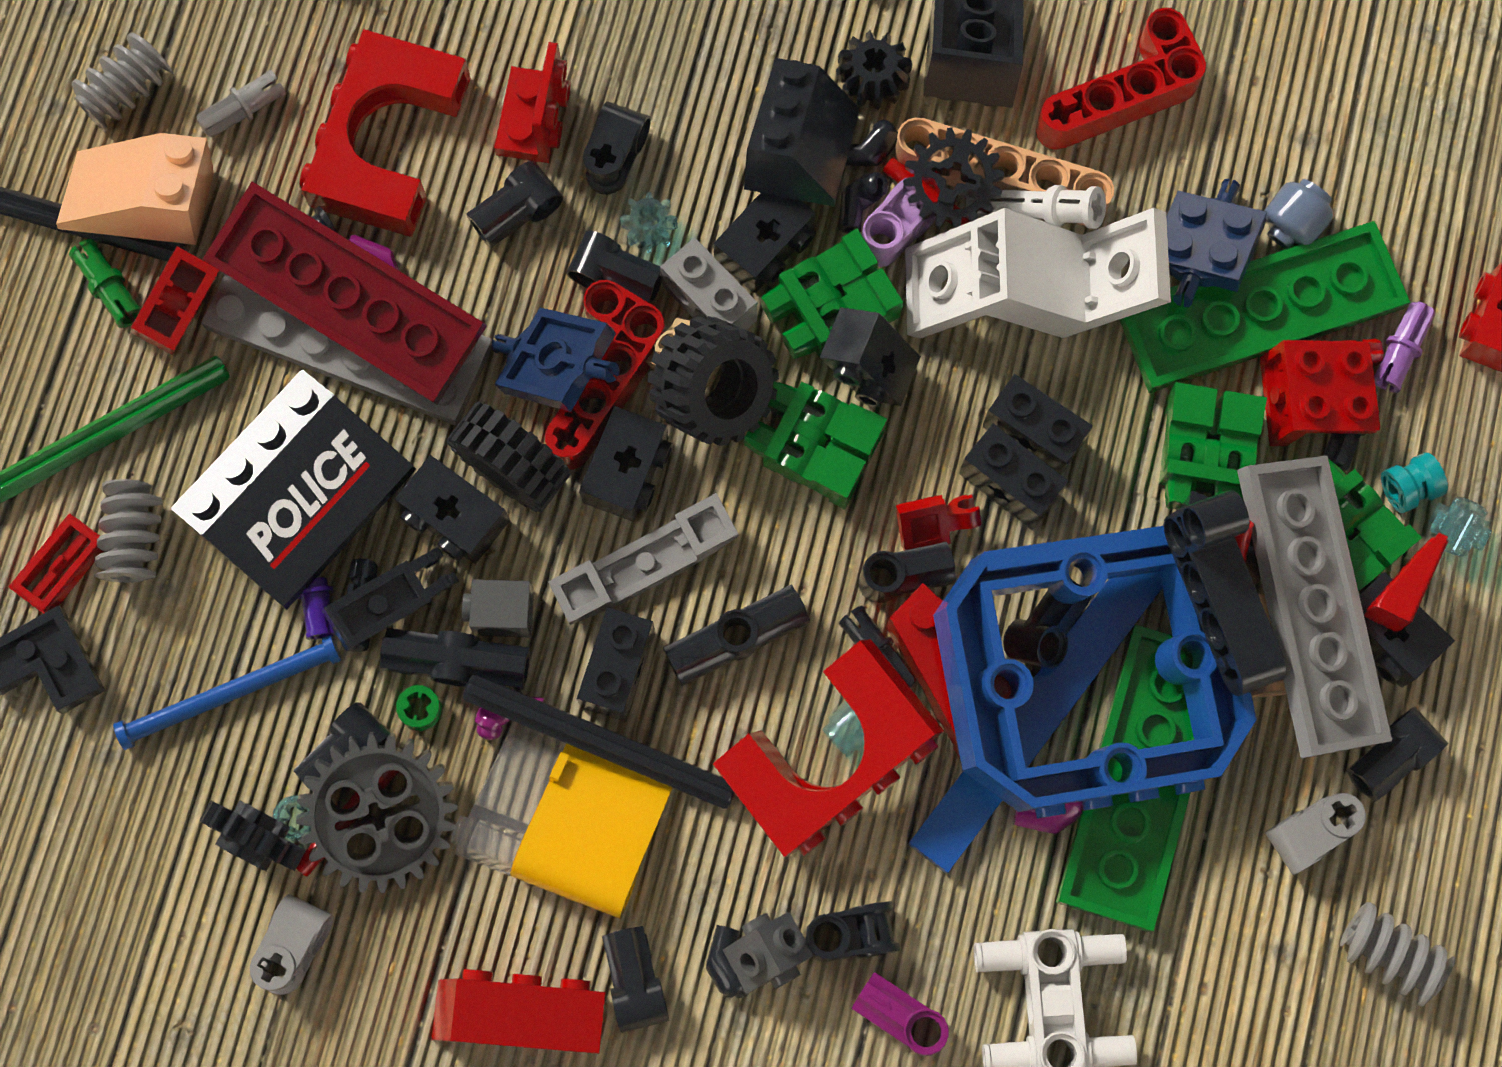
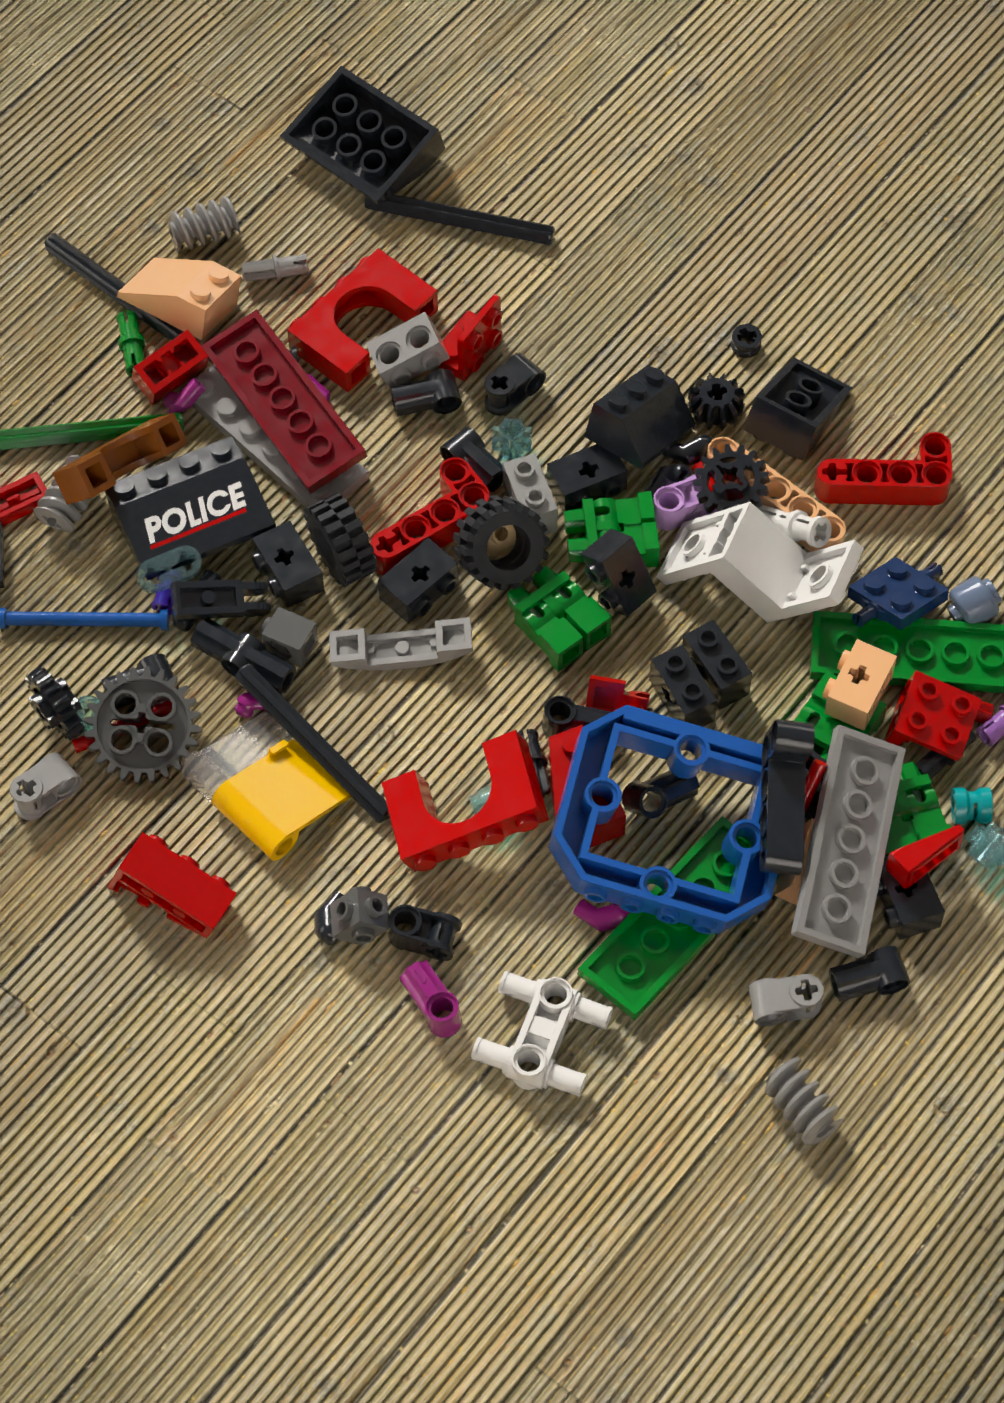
camera: 25 degrees right, 15 degrees down
green bush [396,685,442,731] -> none
dark blue plate [491,307,619,412] -> none
black brick [576,607,656,722] -> none
black piece [602,926,669,1033] -> none
black piece [663,584,810,686] -> none
blue tile [908,572,1163,874] -> none
none -> dark orange arch [52,413,188,505]
none -> clear light blue beam [137,545,202,594]
none -> magenta arm [163,378,206,413]
none -> light grey brick [366,312,450,388]
none -> light nougat brick [822,639,897,731]

